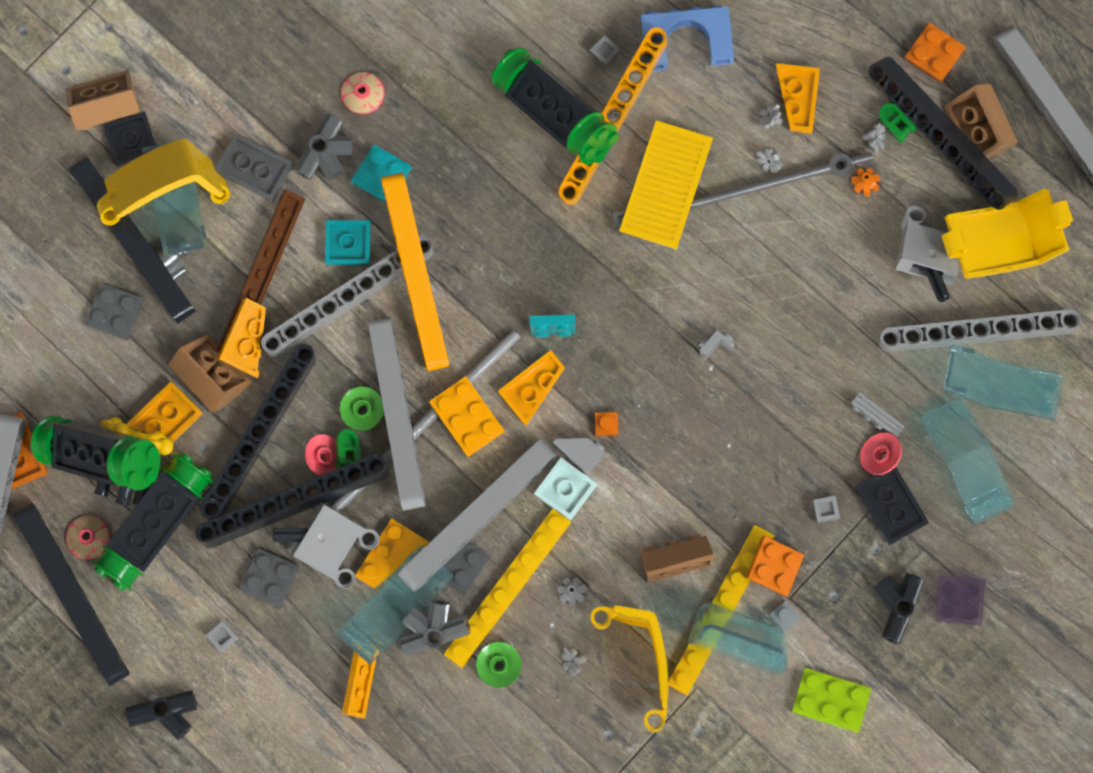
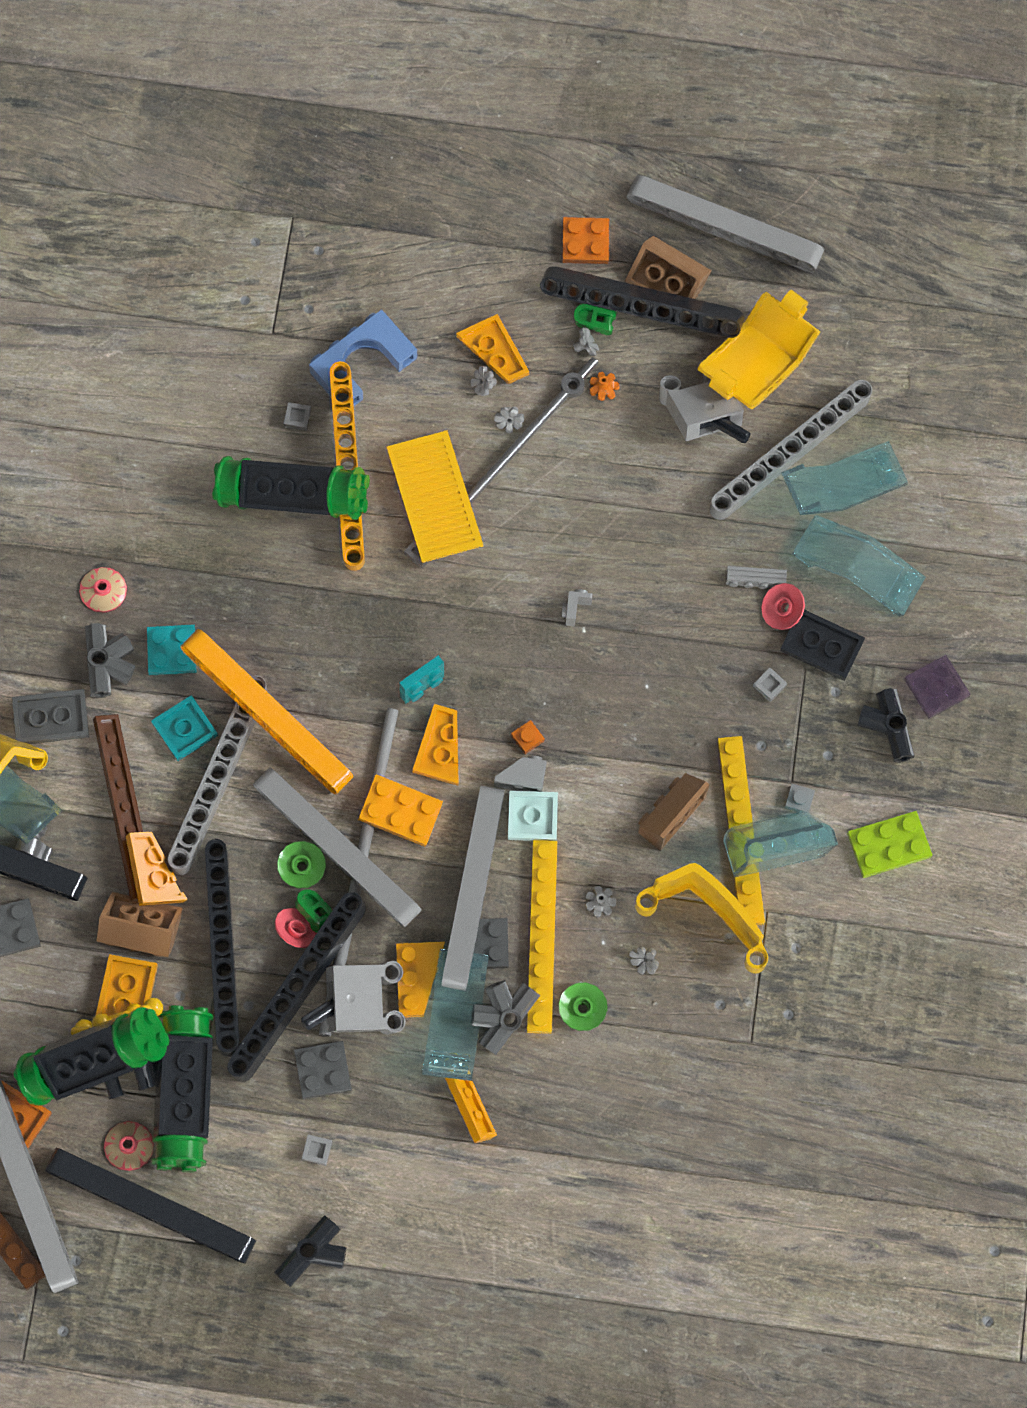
camera: 45 degrees left, 5 degrees down
orange plate [745,536,804,597] -> none

